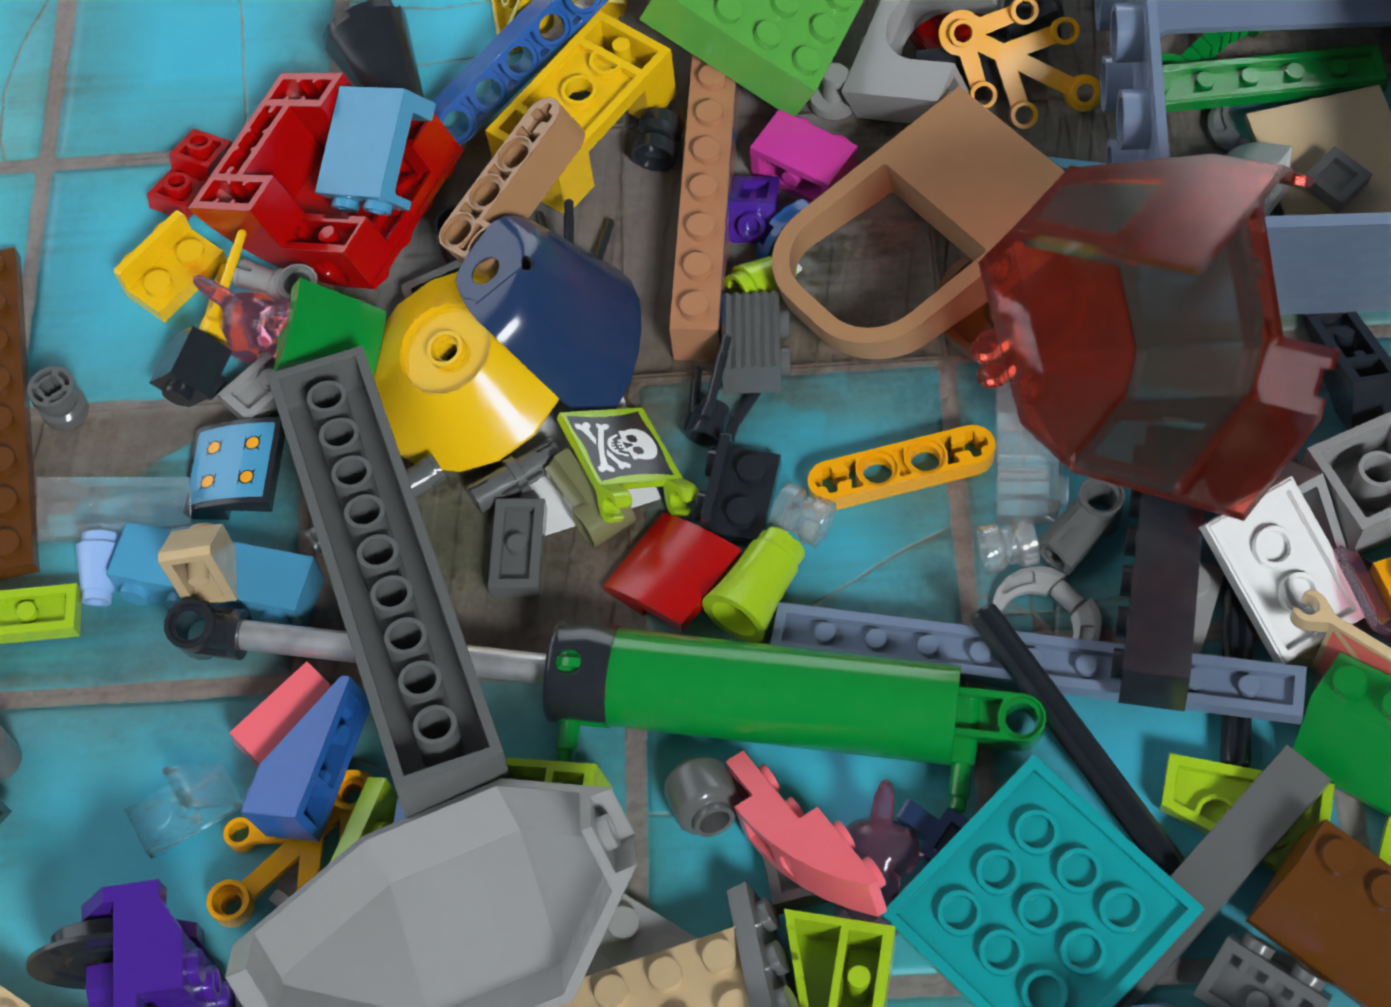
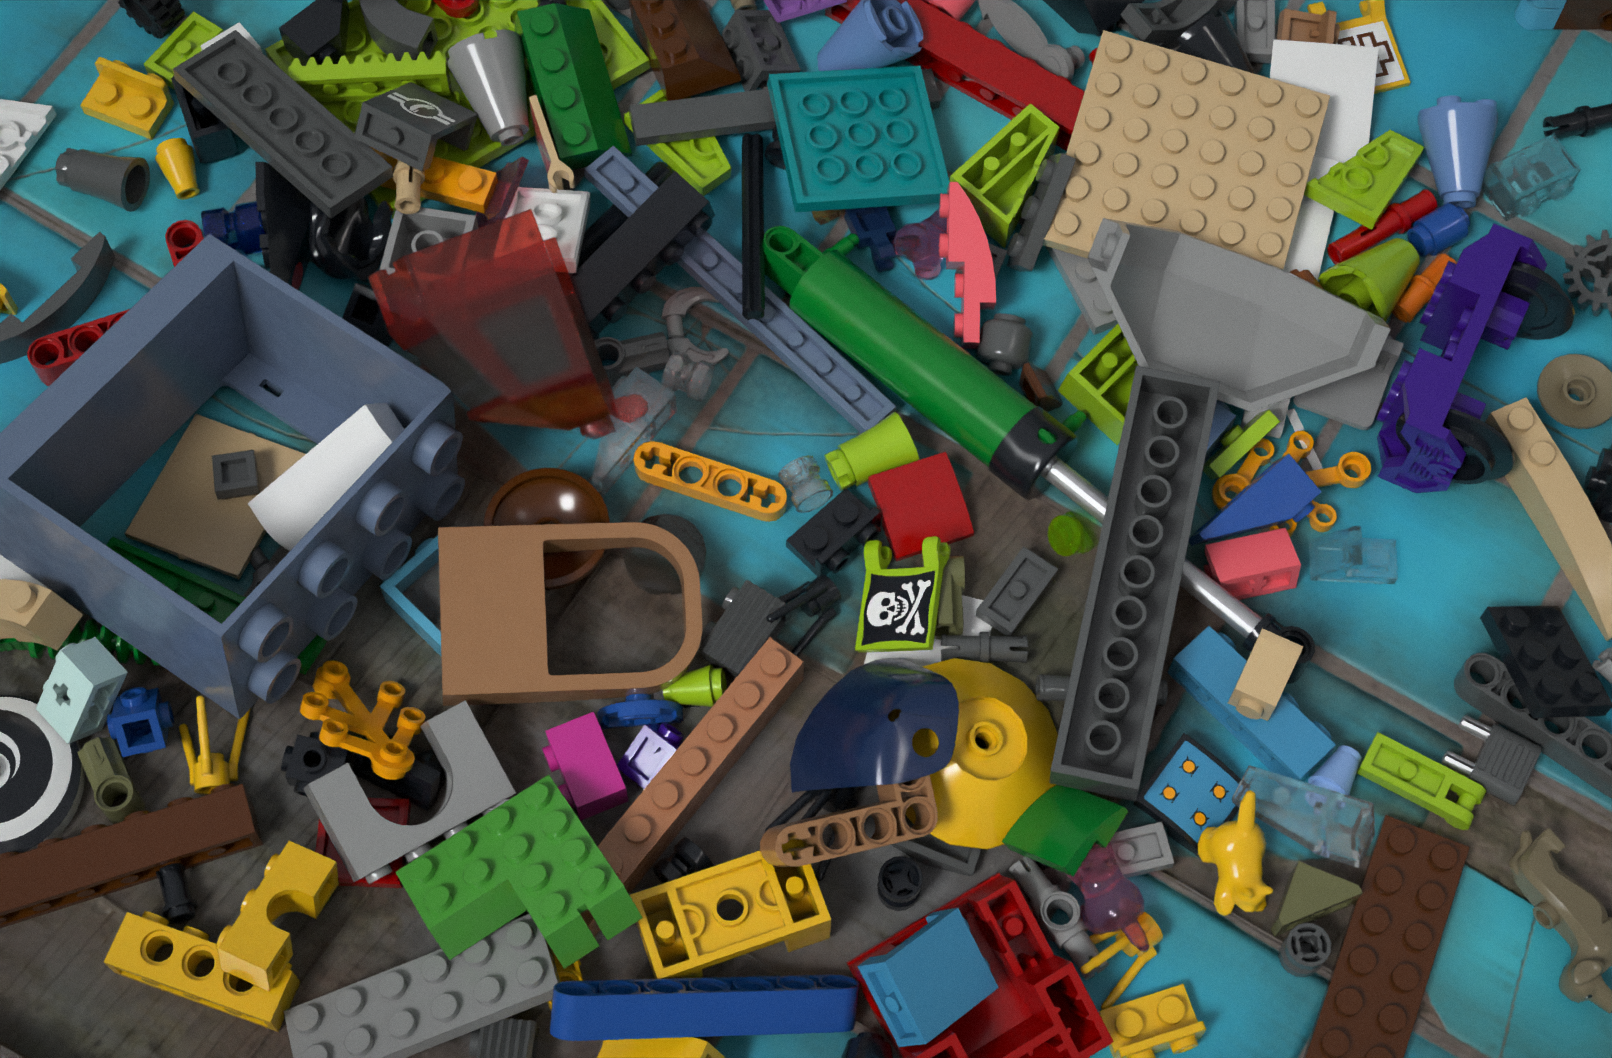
camera: 155 degrees left, 5 degrees up
black brick [149,325,232,408] -> none
none -> clear smoke tile [623,514,707,595]
none -> slope [1019,362,1063,412]
none -> clear neon green plate [1048,511,1095,556]
none -> yellow animal [1197,790,1273,916]
none -> olive slope [1271,861,1363,937]

